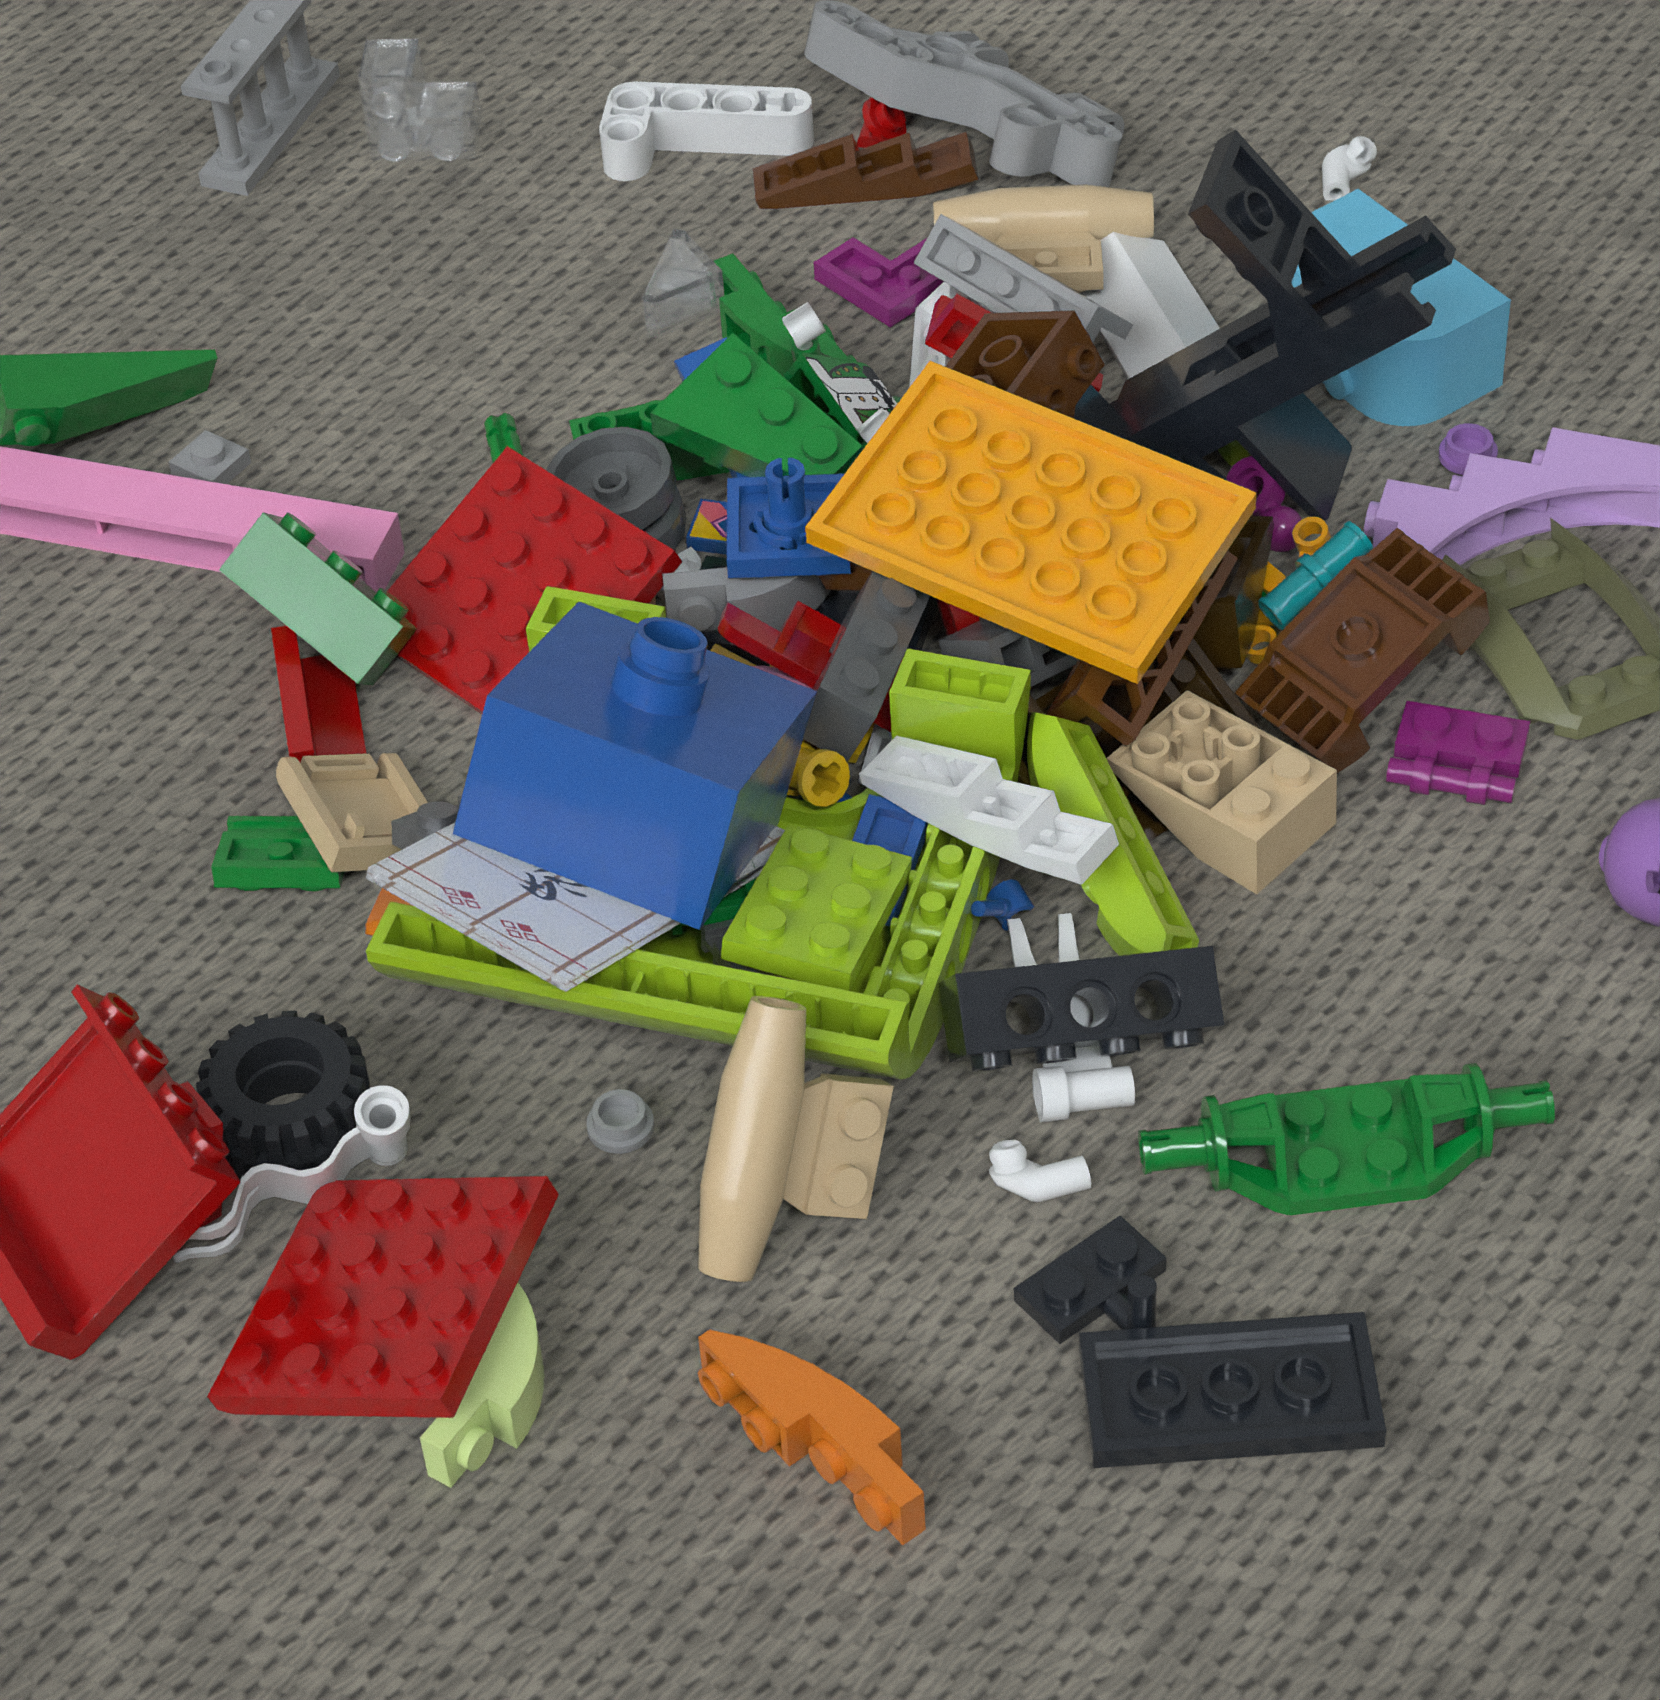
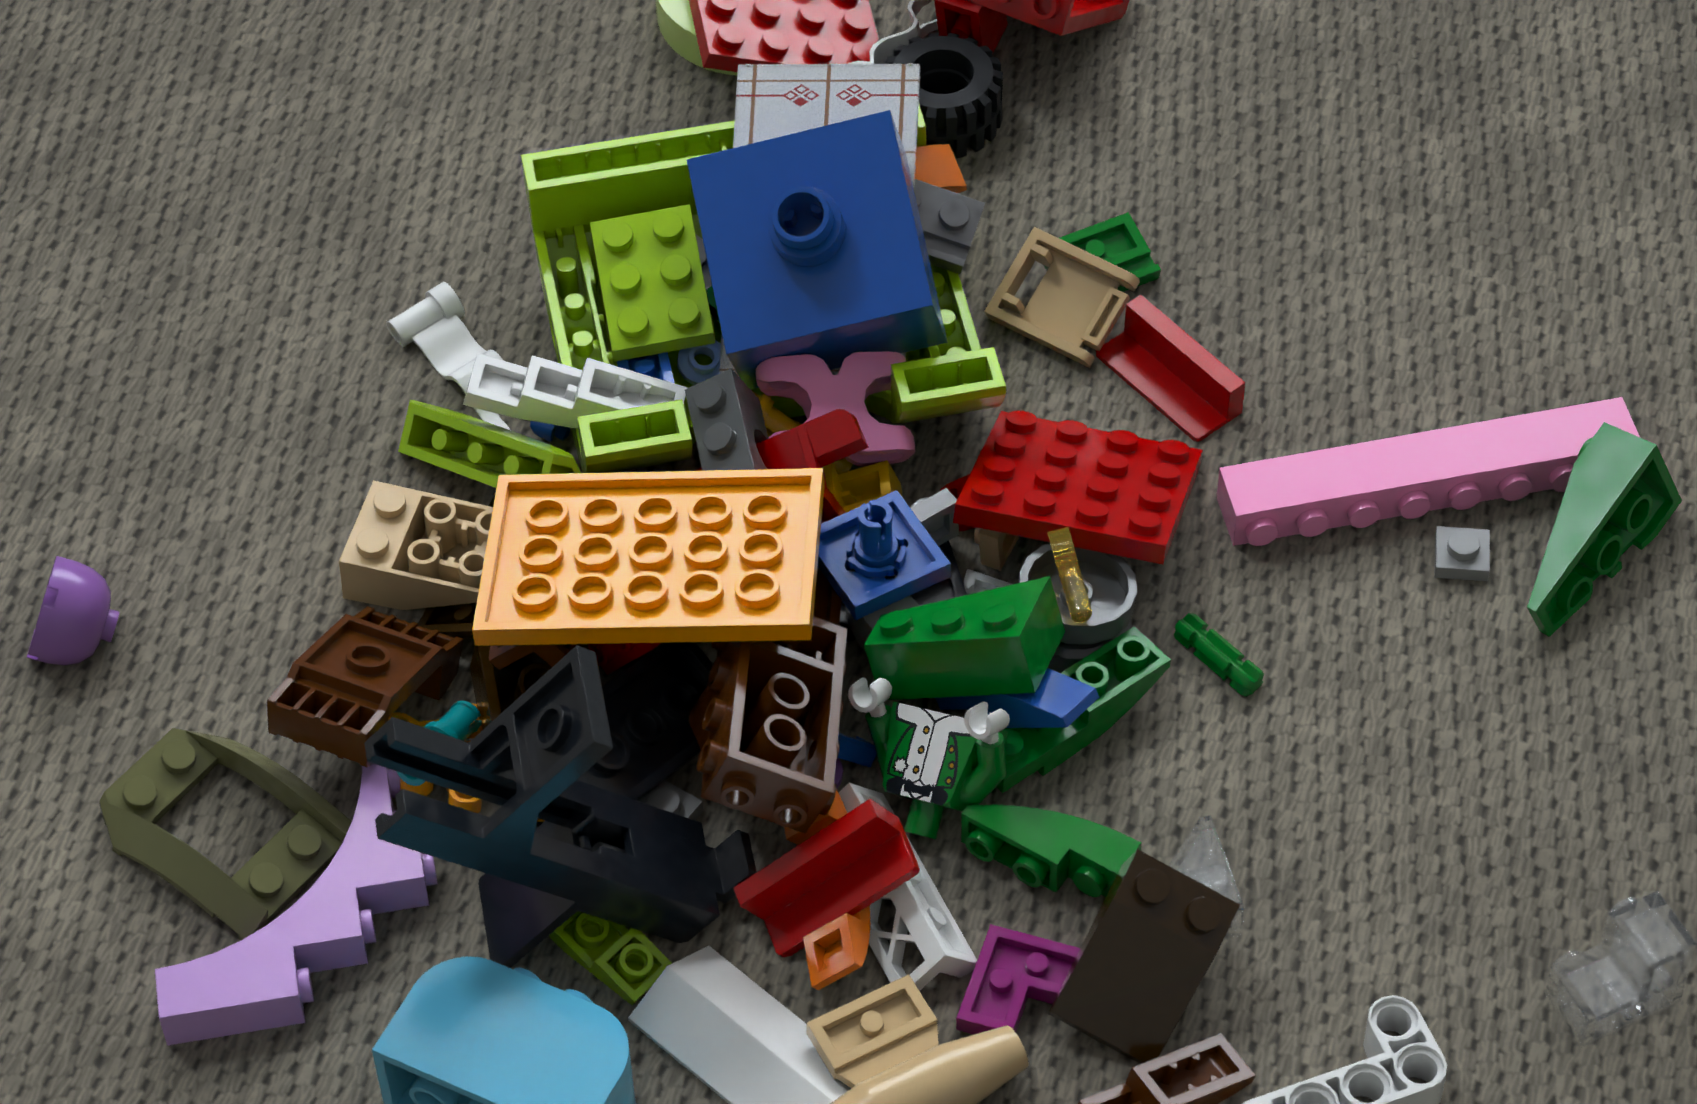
camera: 150 degrees right, 5 degrees up
wedge [219,512,417,685] -> none
tan plate [698,996,894,1282] -> none
orange slope [698,1330,926,1545] -> none
light grey fence [914,214,1133,342] -> none
black brick [938,946,1225,1072] -> none
white arm [989,1140,1091,1202] -> none
black plate [1014,1215,1167,1344] -> none
black plate [1079,1312,1386,1468] -> none
green plate [1138,1063,1555,1216] -> none
magenta plate [1386,700,1530,805] -> none
medium lavender plate [1439,423,1498,475] -> none
none -> clear yellow bar [1047,527,1092,623]
none -> dark brown slope [1048,849,1240,1064]

